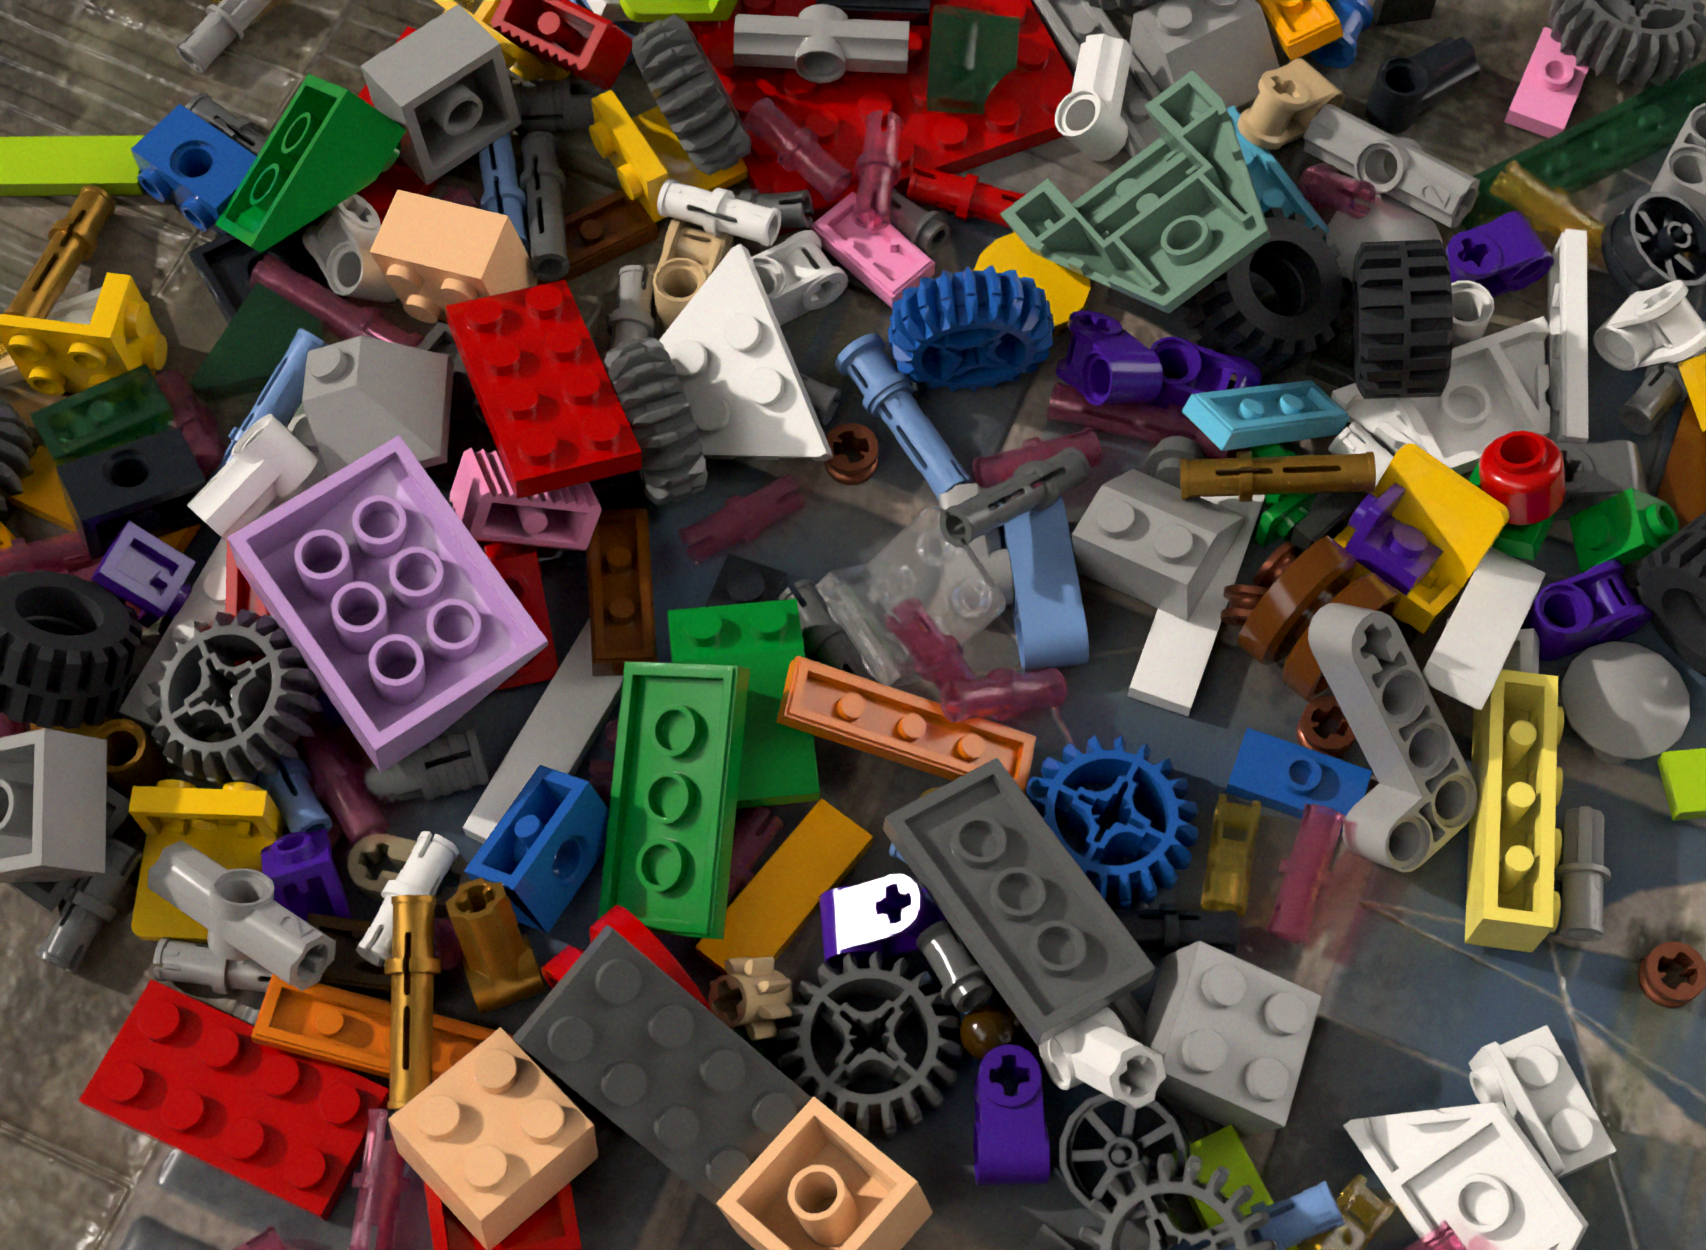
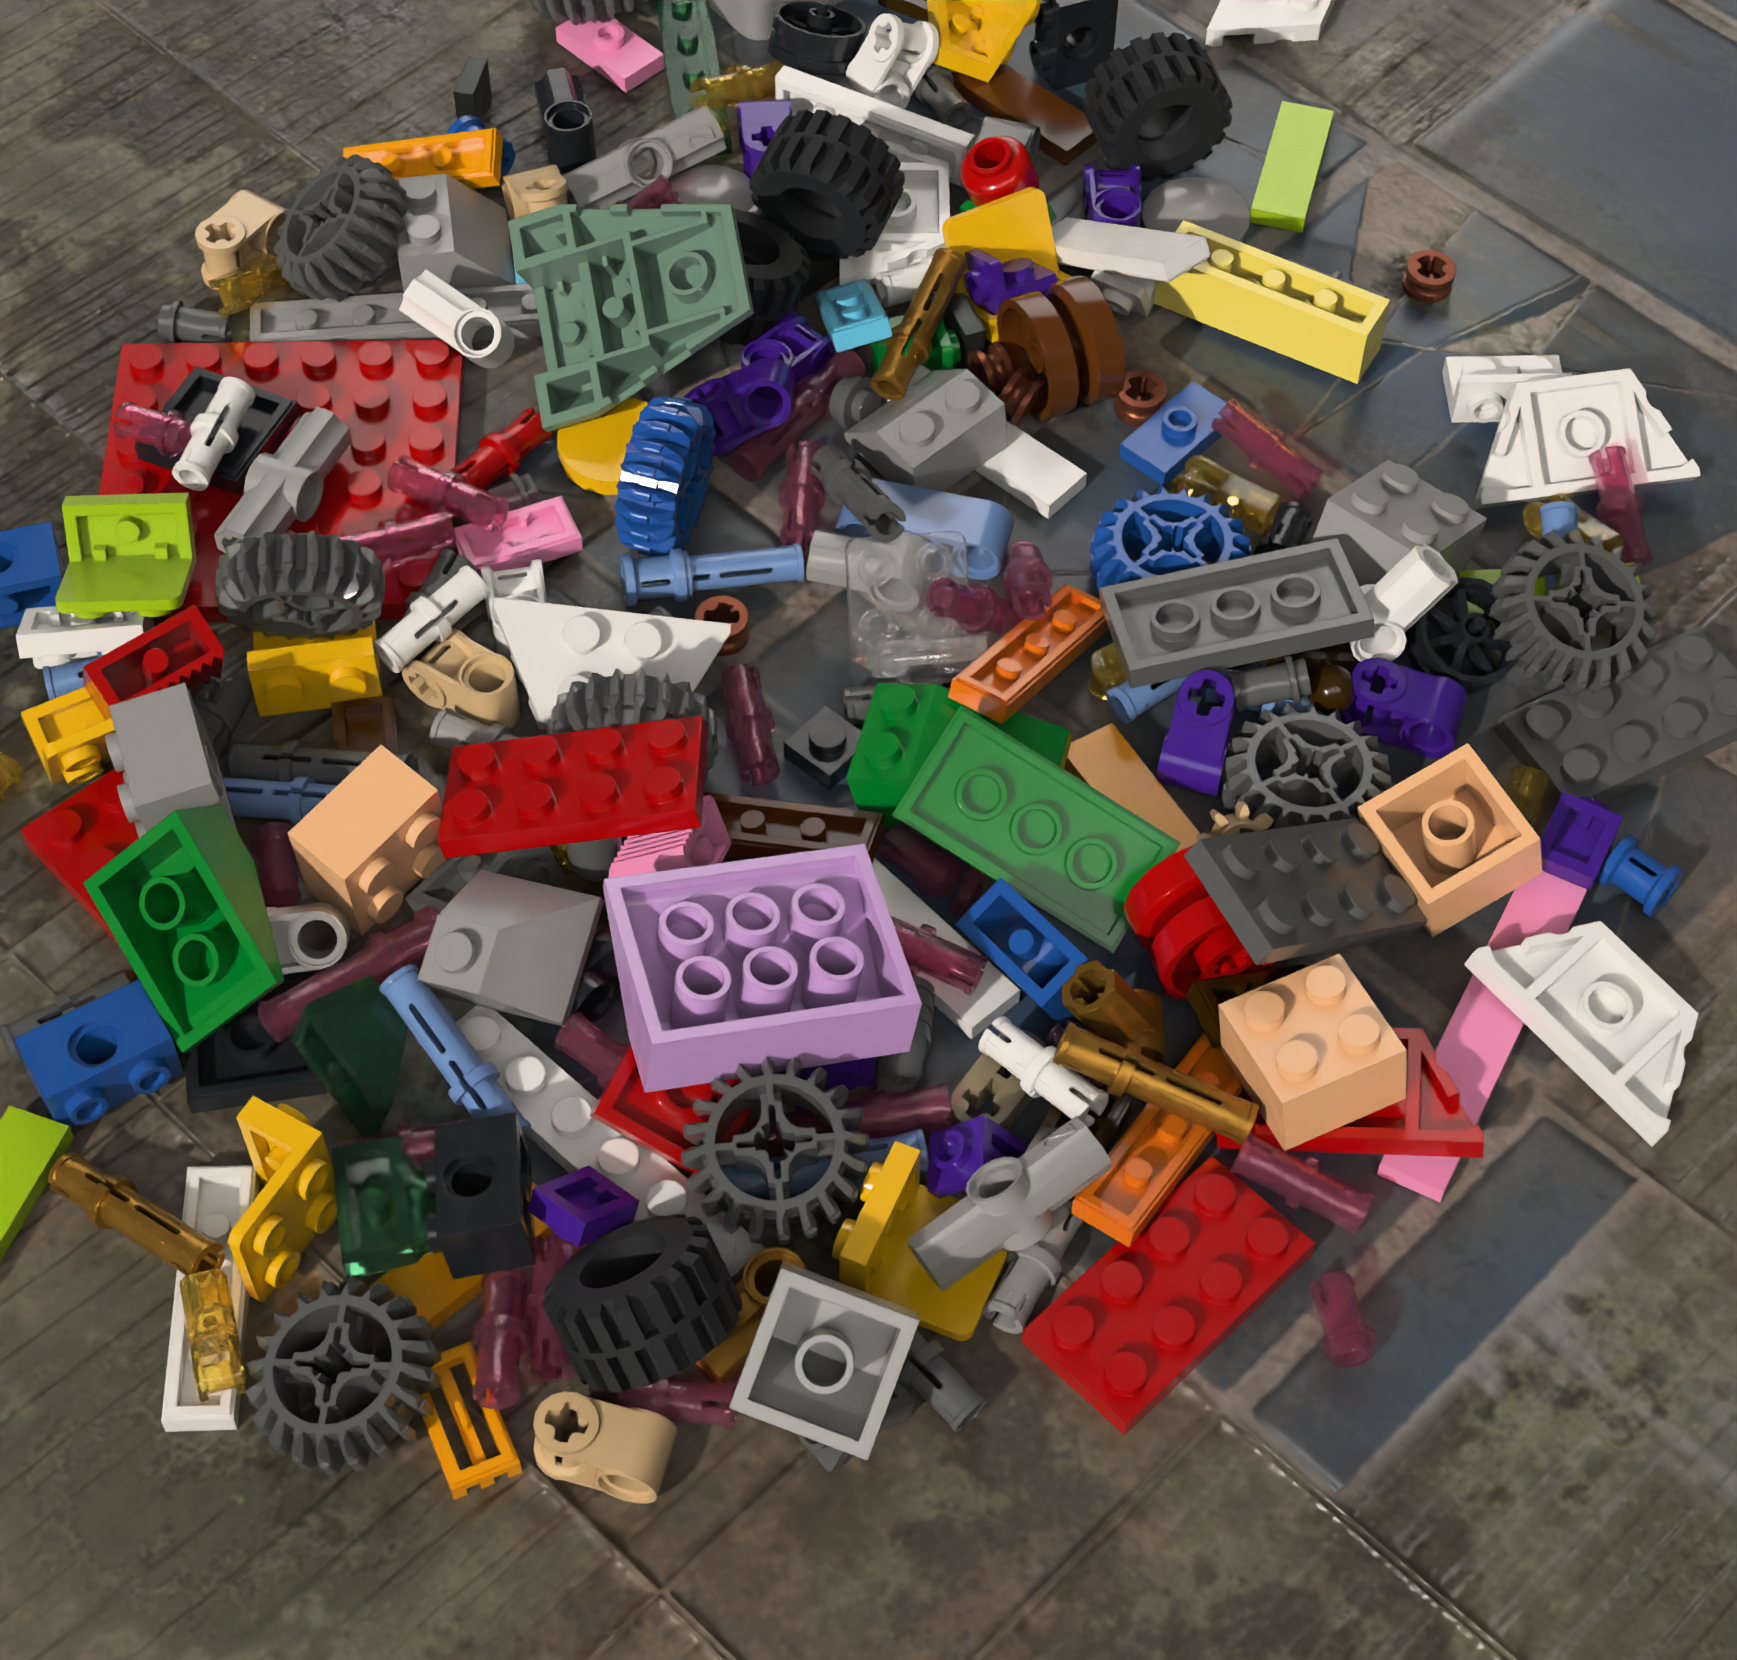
camera: 70 degrees left, 10 degrees down
white piece [187,414,318,542] -> none
clear green slope [926,4,1020,115] -> none
light grey beam [1308,603,1478,872] -> none
green bracket [1569,487,1679,573] -> none
none -> clear pink pin [891,916,988,996]

